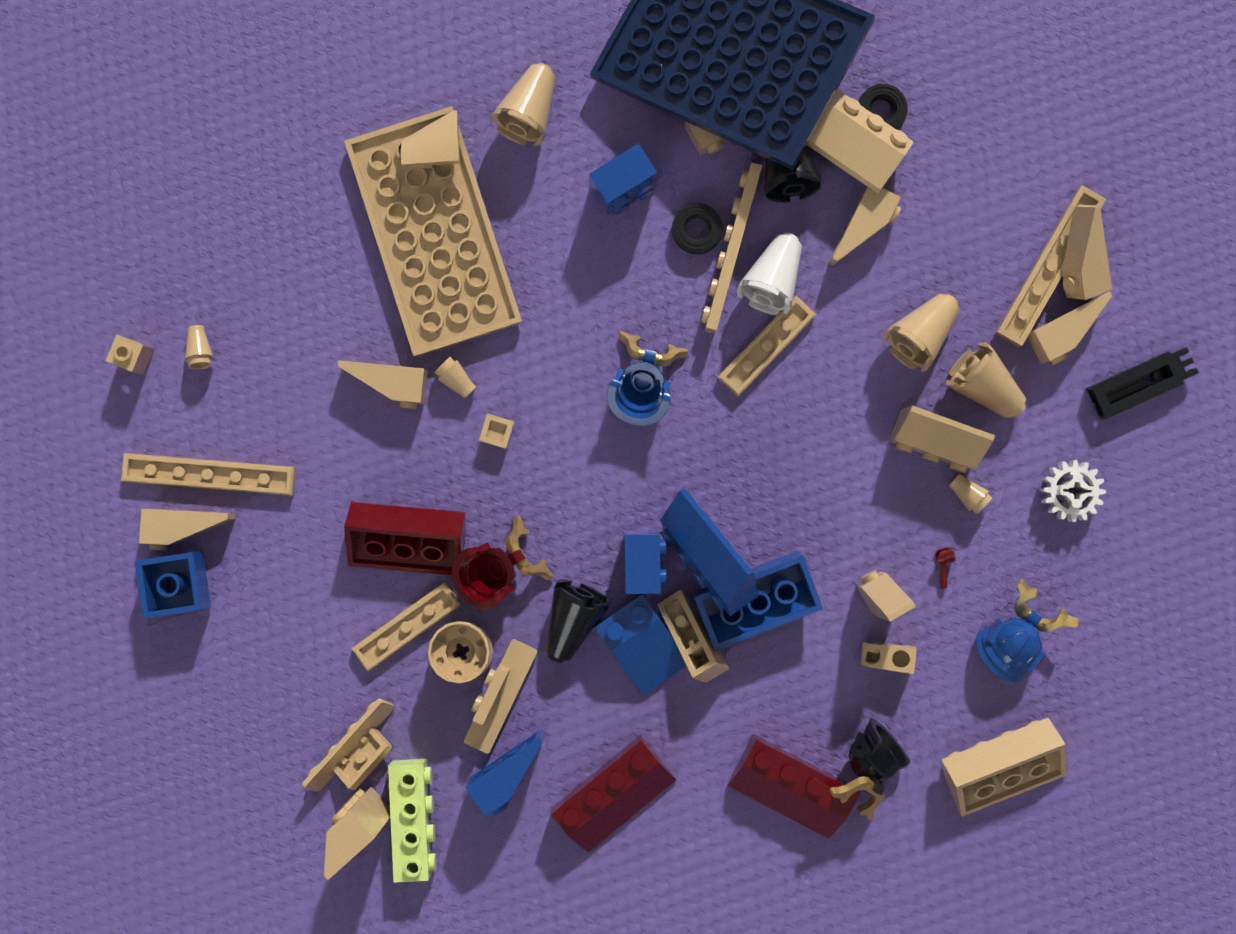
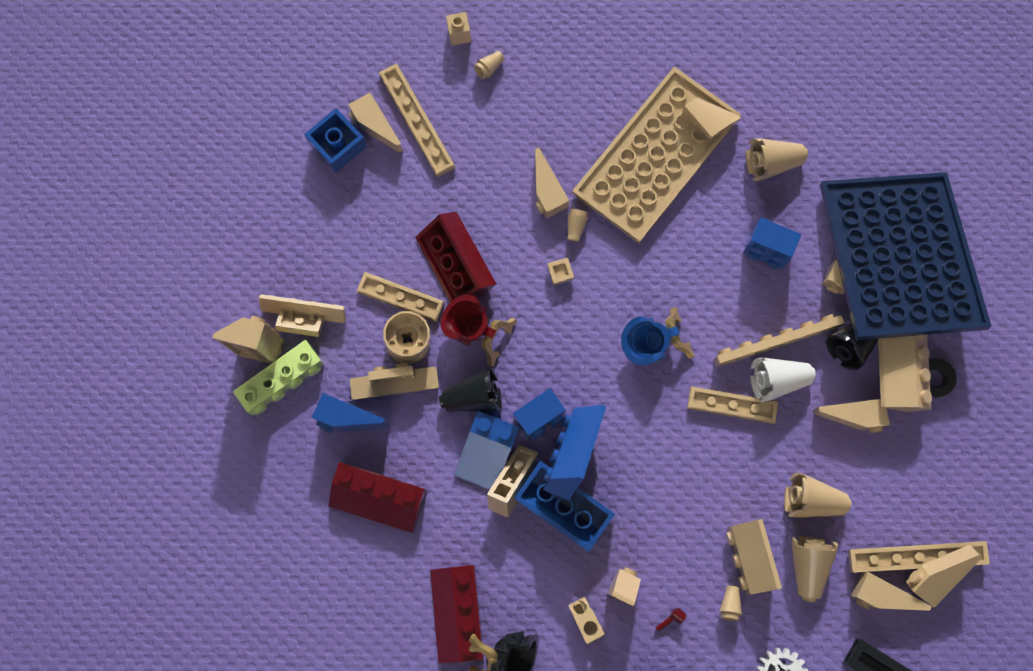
camera: 65 degrees right, 10 degrees down
black tyre [672,203,723,255] -> none

